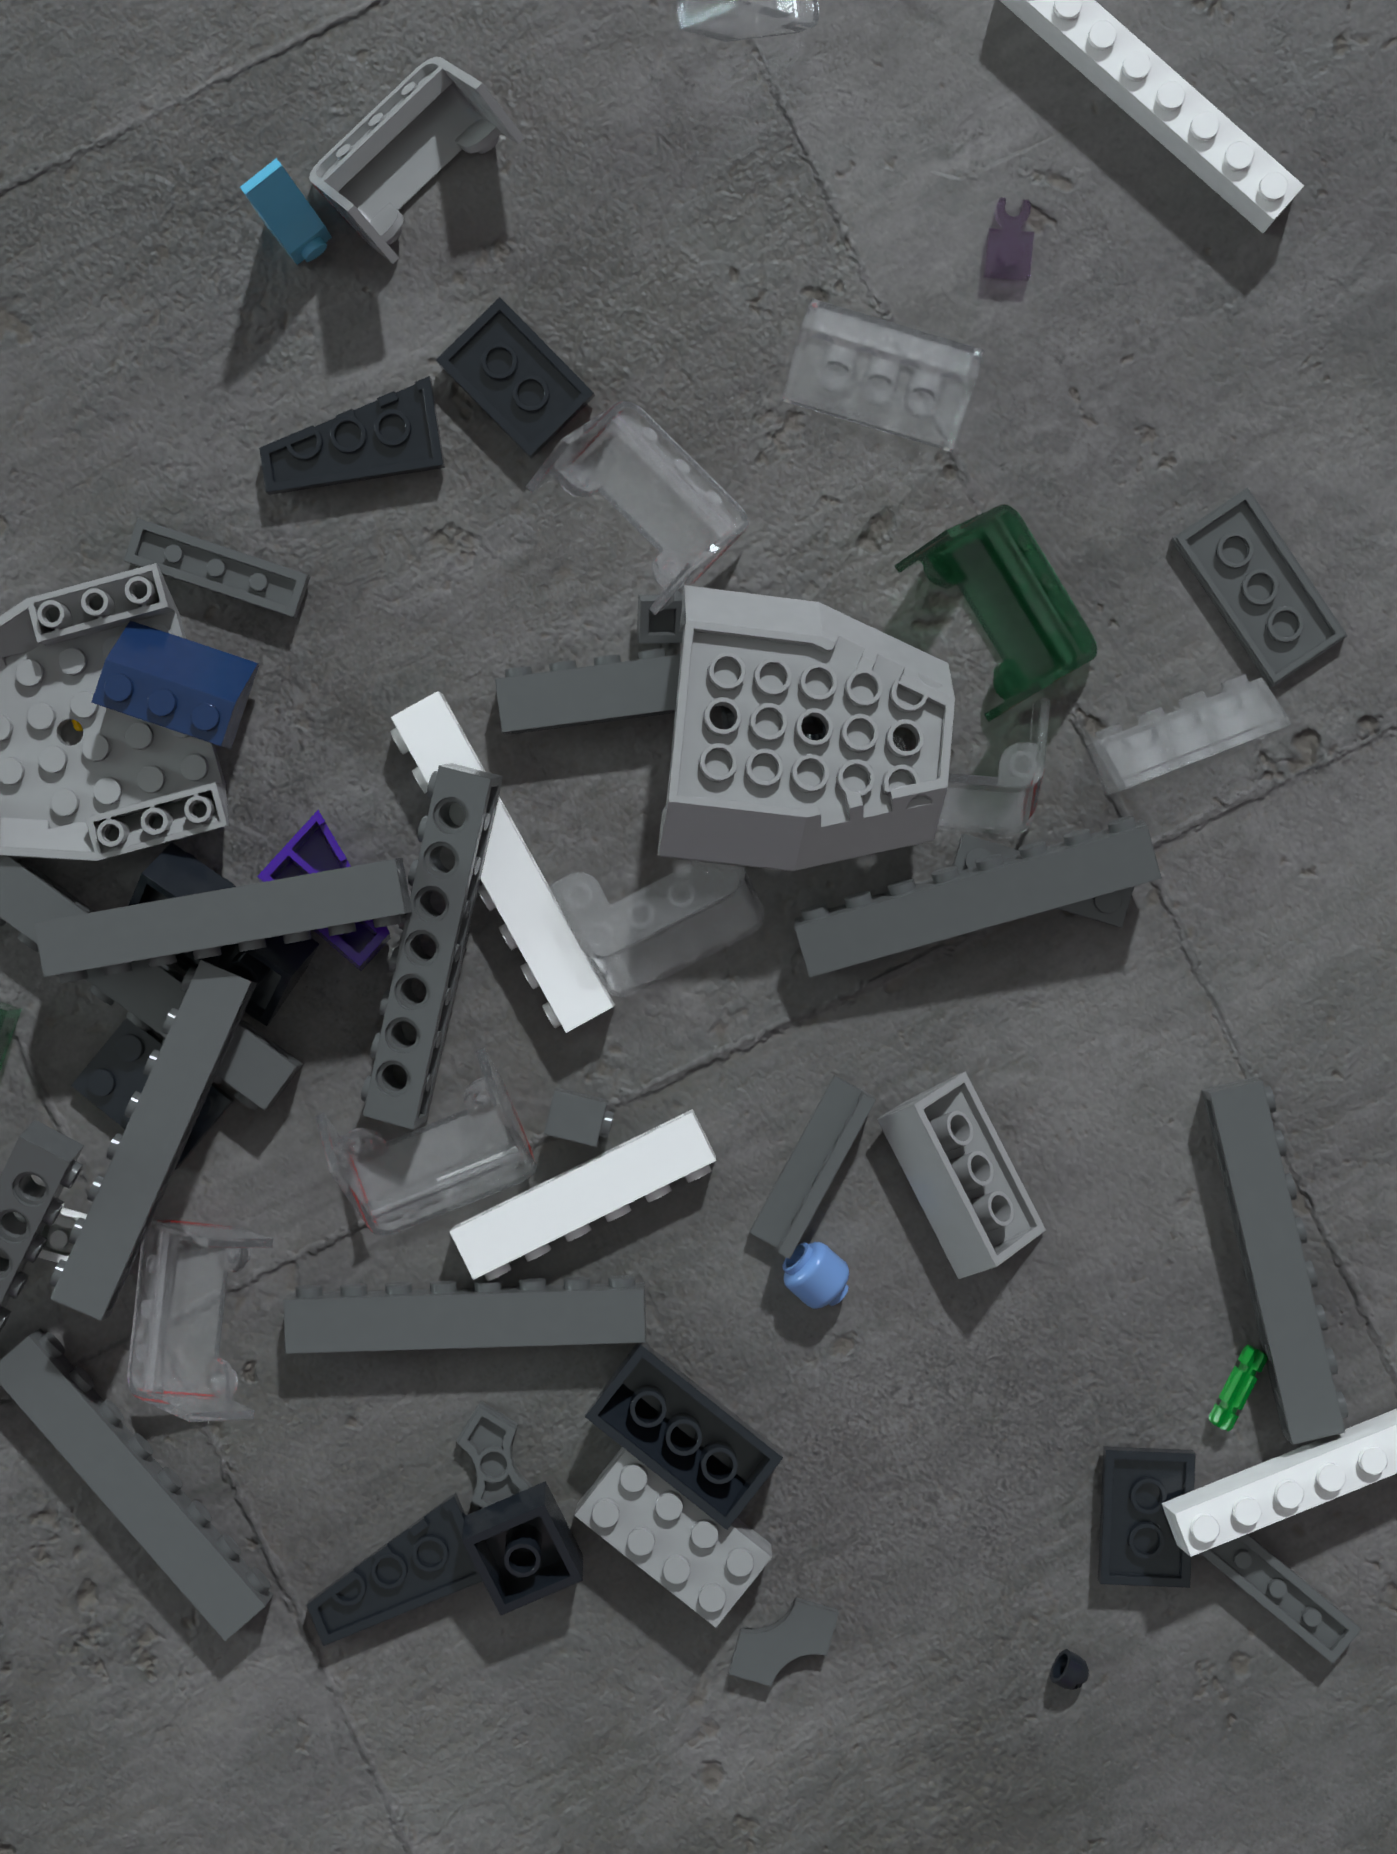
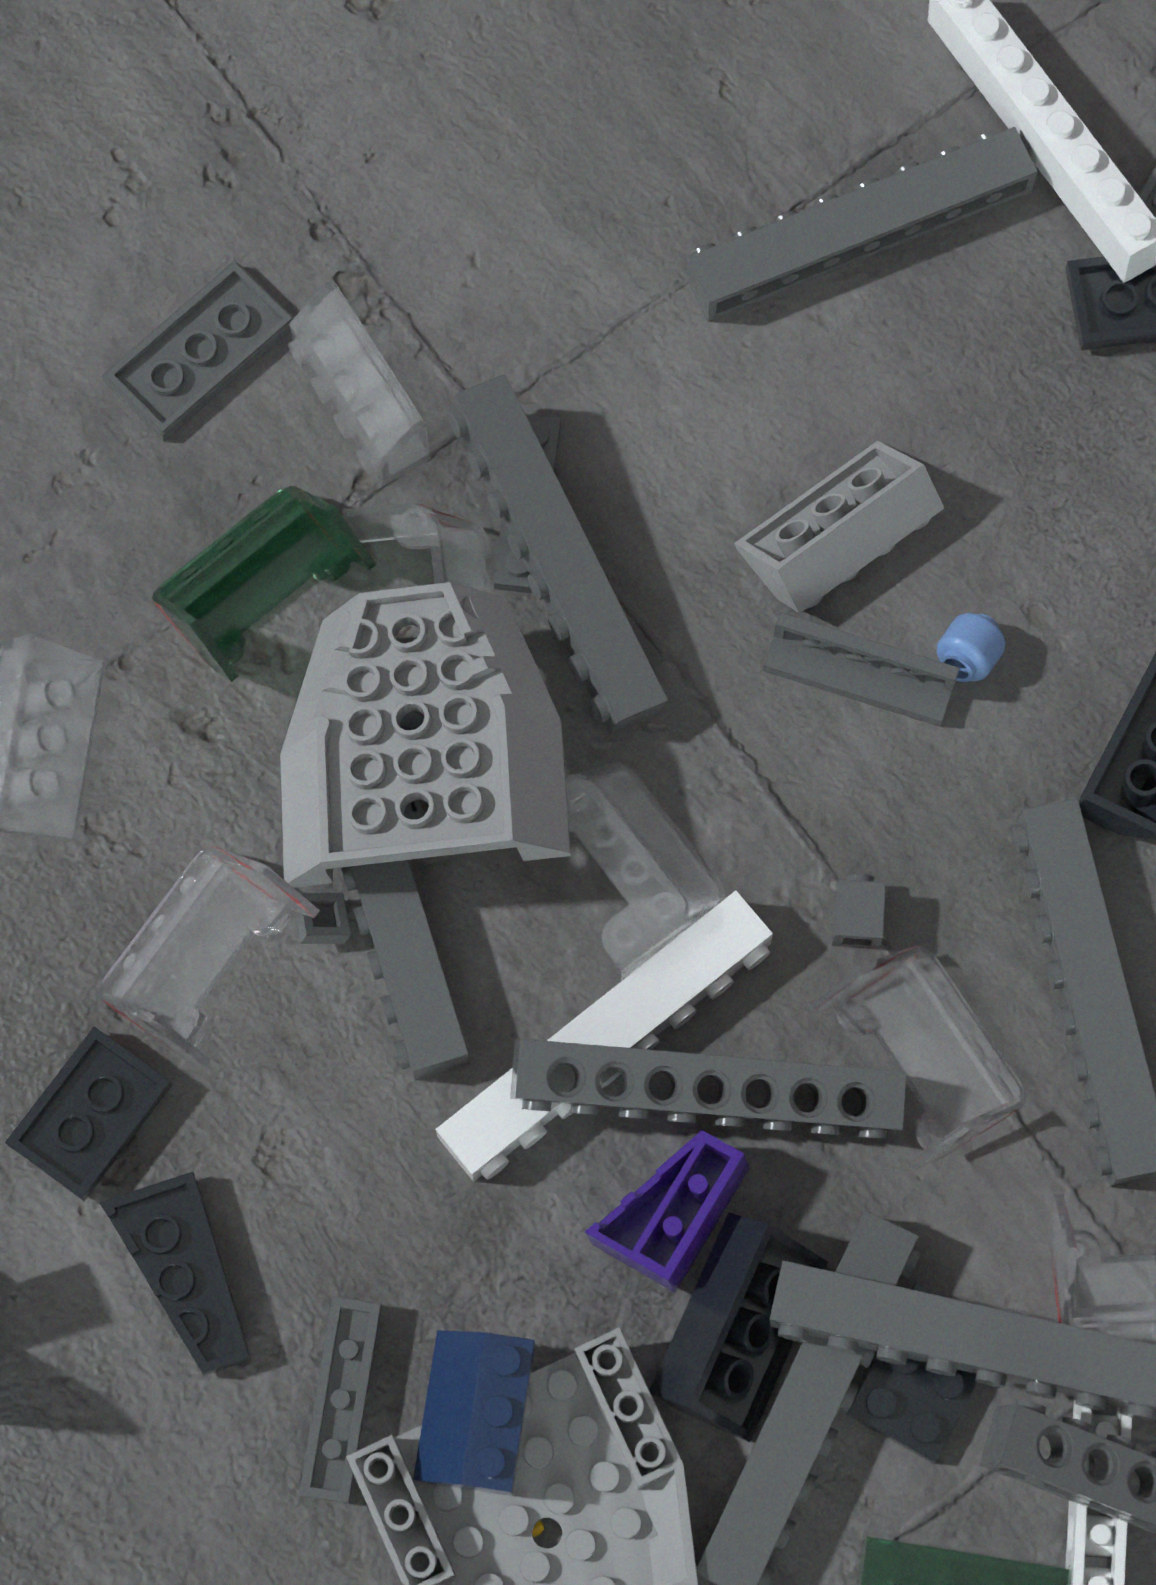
camera: 100 degrees left, 15 degrees down
dark grey brick [34,858,412,983] -> none
white brick [449,1109,716,1281] -> none
green axle [1209,1345,1268,1431] -> none

